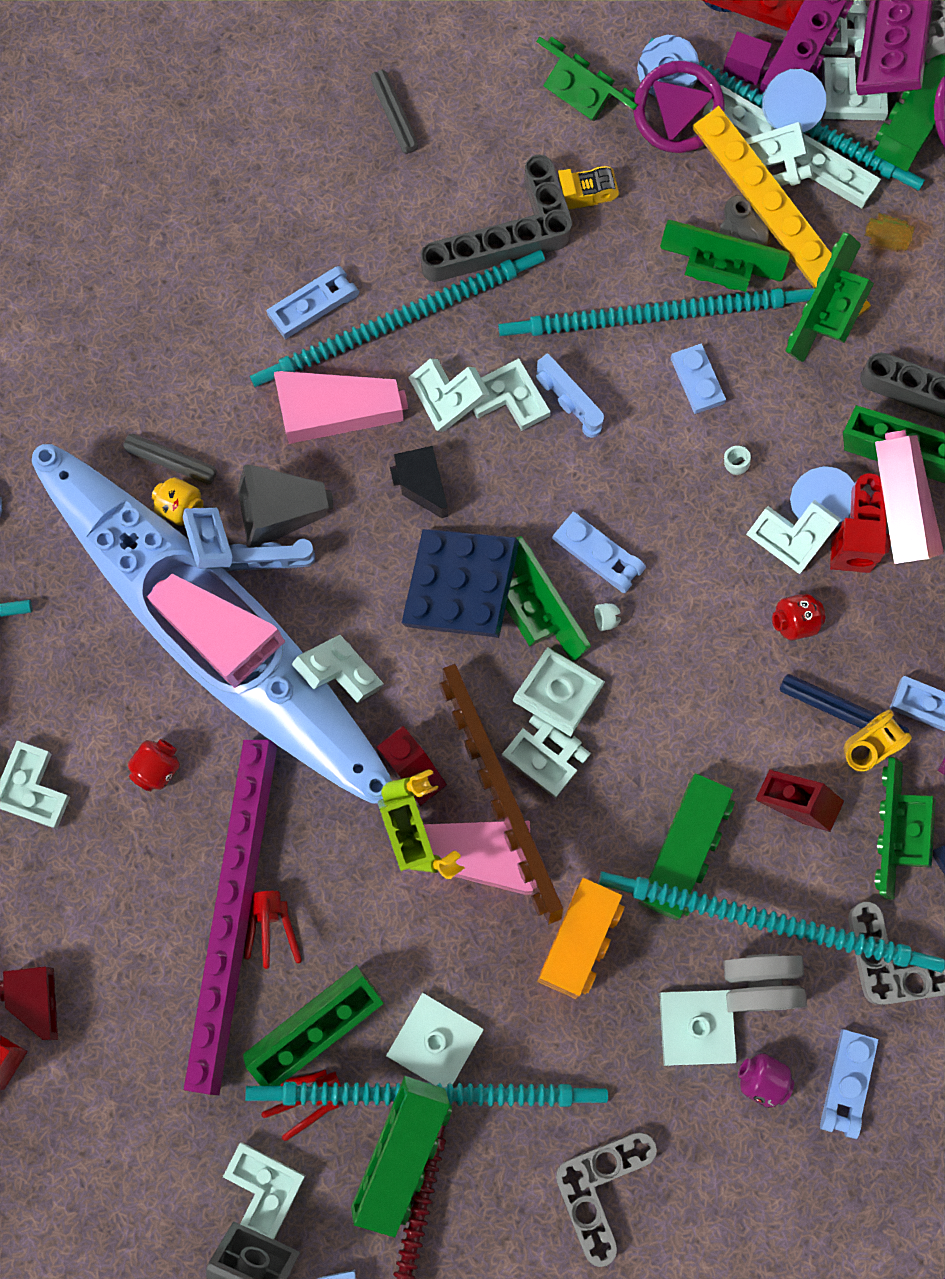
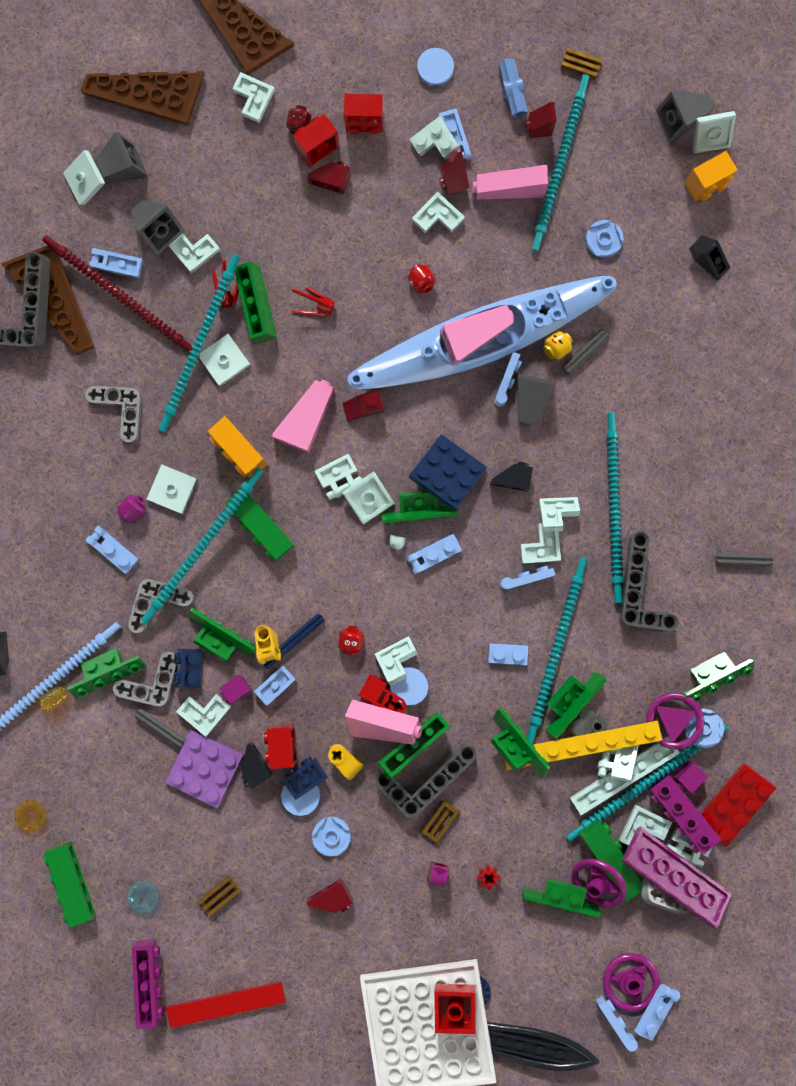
camera: 120 degrees right, 10 degrees up
light blue plate [183,507,233,569] -> none
magenta plate [183,740,278,1096] -> none
light blue plate [266,266,360,340] -> none
bright pink slope [274,371,408,444] -> none
light aqua plate [292,635,384,703] -> none
green brick [351,1076,452,1238] -> none
lime torso [377,770,465,879] -> none
reddish brown plate [439,664,563,925] -> none
yellow leg [558,166,619,210] -> none
light grey wheel [723,954,808,1012] -> none
light aqua hinge [724,446,751,475] -> none
dark red slope [755,769,844,832] -> none
light blue tile [762,69,826,132] -> none
clear yellow brick [864,213,915,252] -> none

